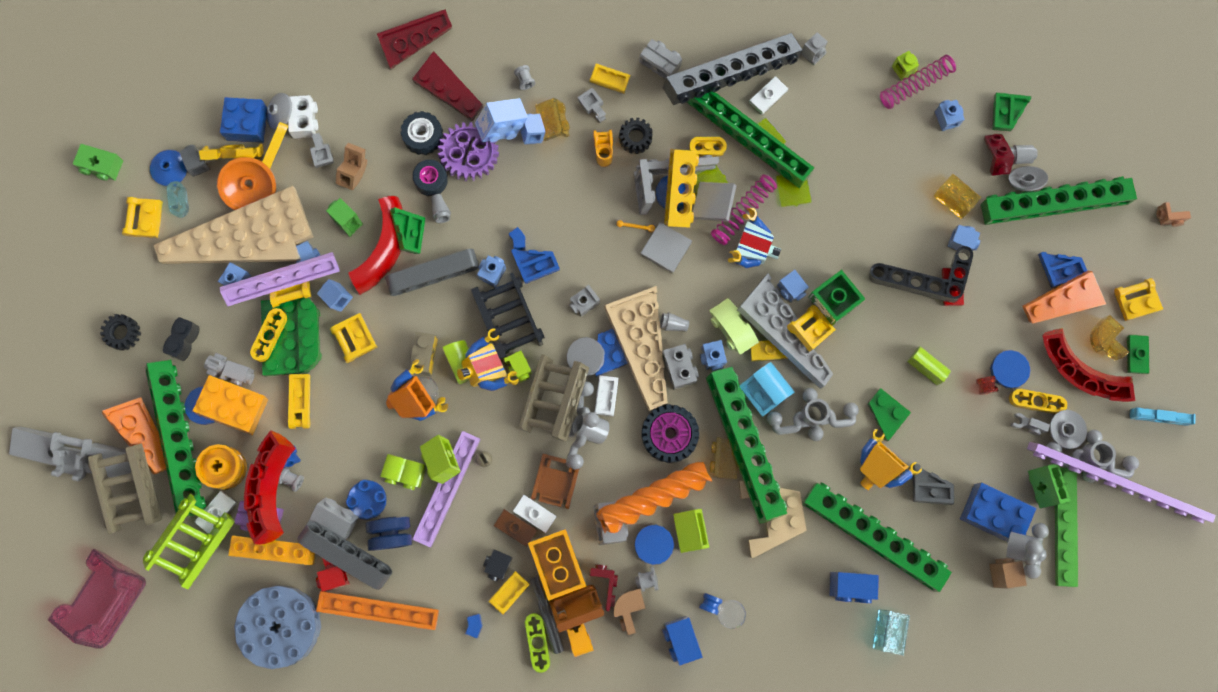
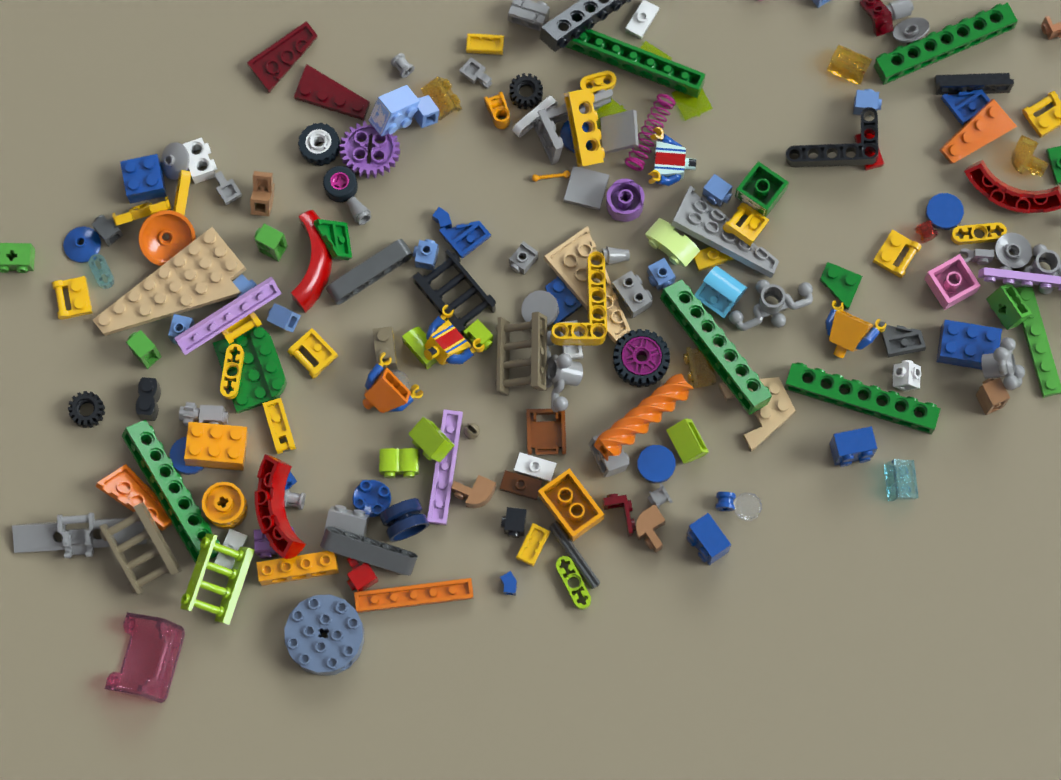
camera: 10 degrees left, 5 degrees down
dark orange container [549,585,604,633] -> none
light orange piece [566,623,594,657] -> none
lime brick [907,346,951,385] -> none
none -> bright green brick [126,330,162,369]
none -> medium nougat brick [451,475,497,508]
none -> white beam [512,96,558,138]
none -> yellow beam [550,251,607,346]
none -> medium lavender brick [606,179,644,222]
none -> yellow plate [873,229,922,278]
none -> white brick [893,360,921,391]
none -> bright pink brick [924,254,981,310]
none -> black fence [935,73,1014,95]

